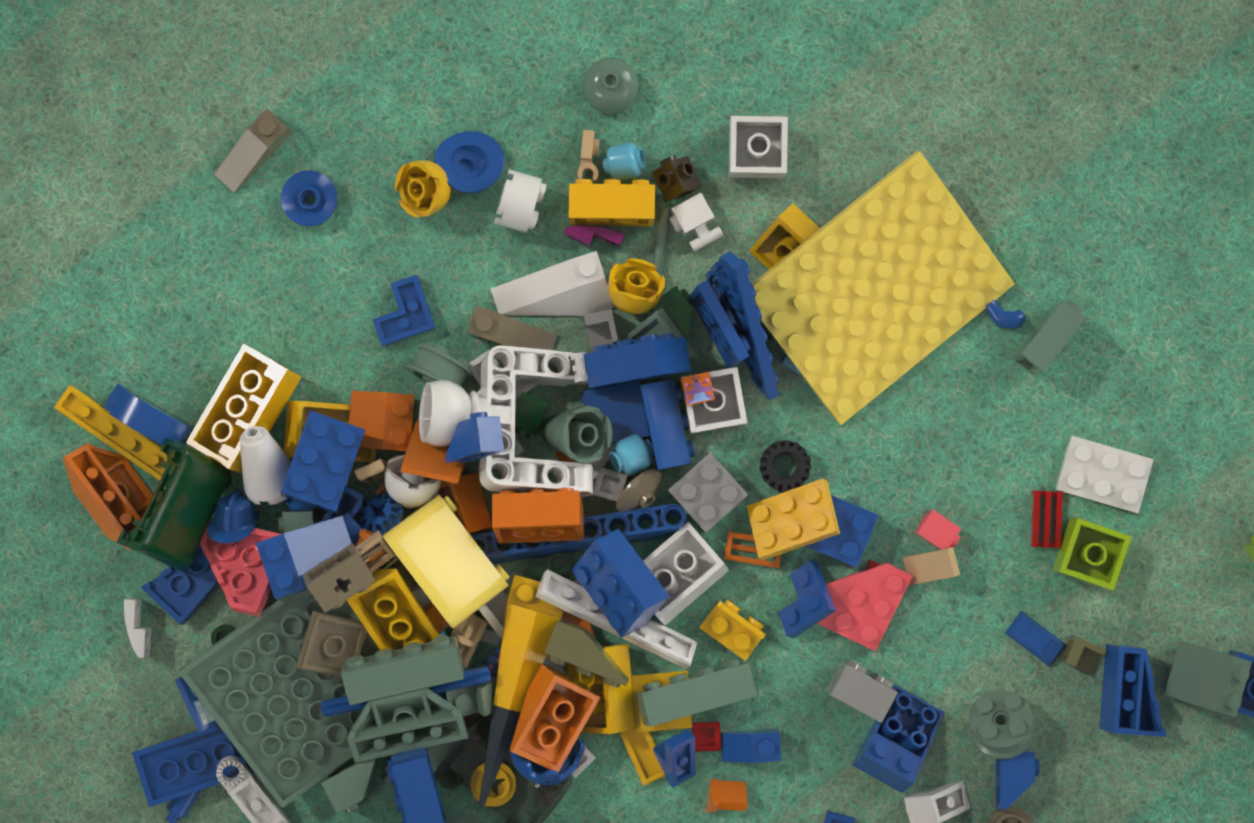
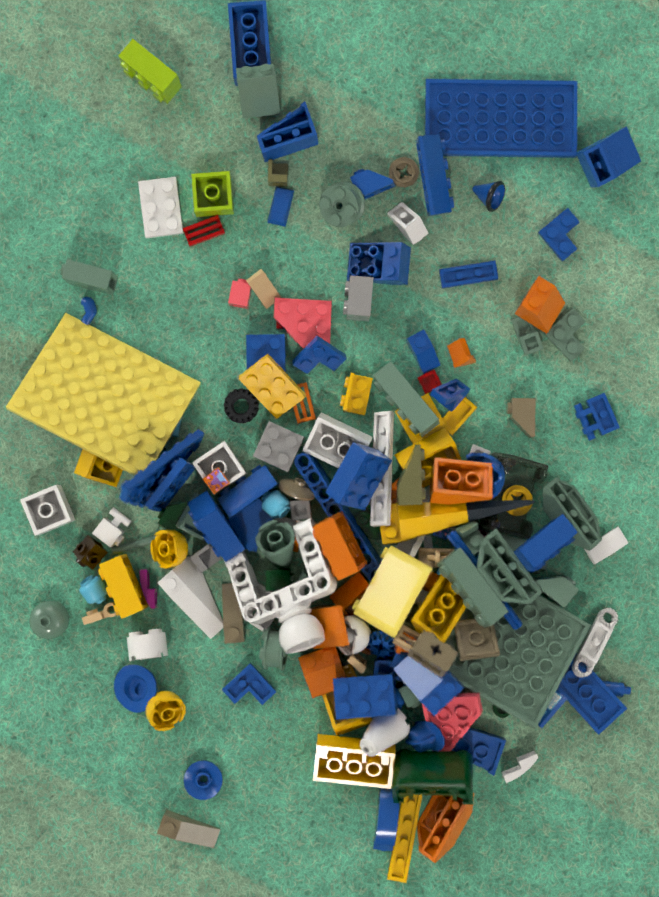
camera: 115 degrees left, 0 degrees up
blue slope [445,412,504,463] -> none

